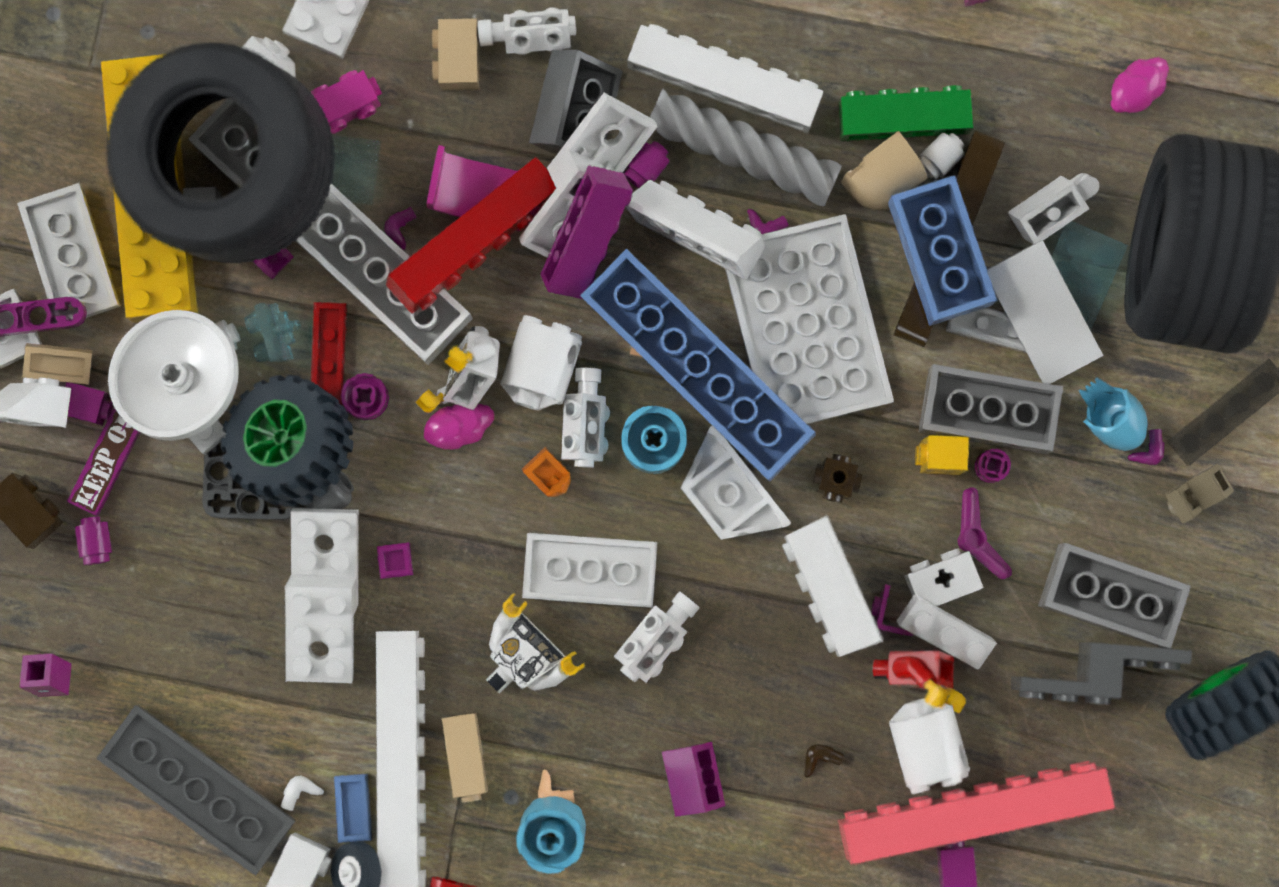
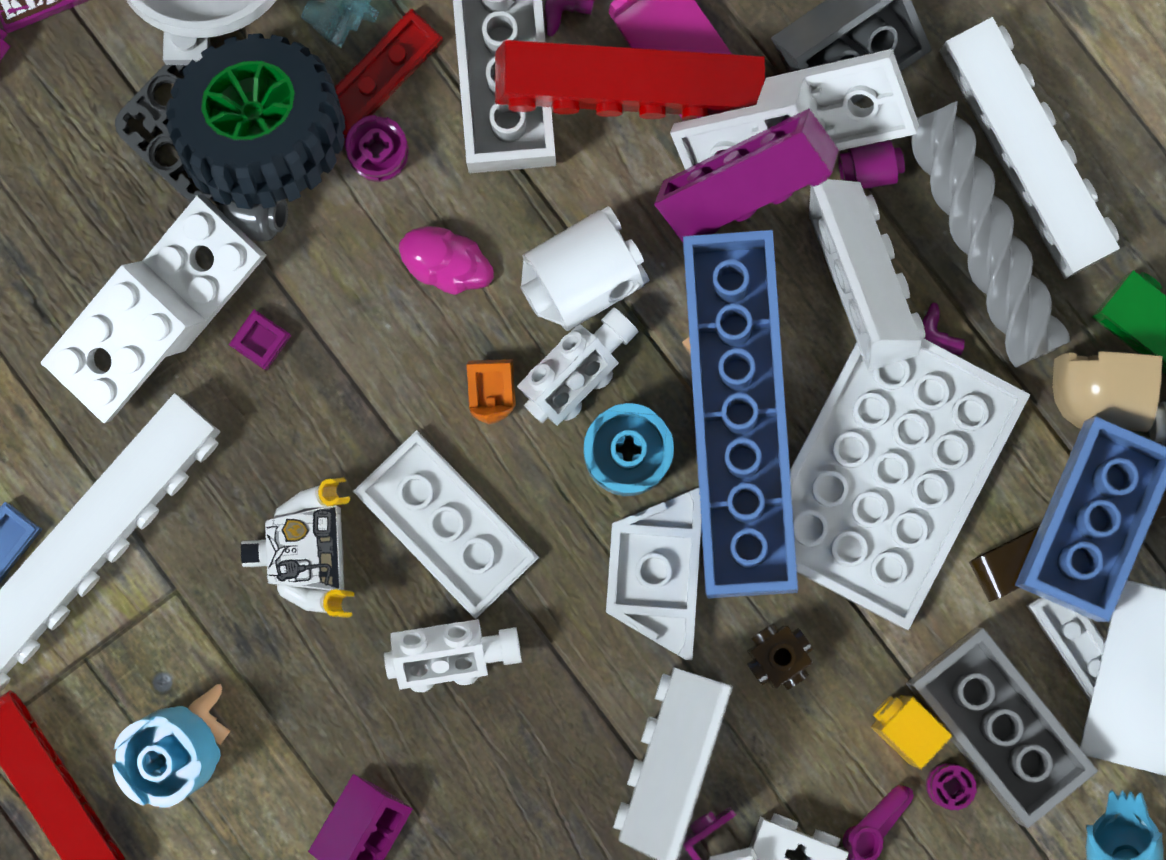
camera: 40 degrees right, 0 degrees up
white torso [416,326,500,413] -> none
tan brick [442,713,488,803] -> none

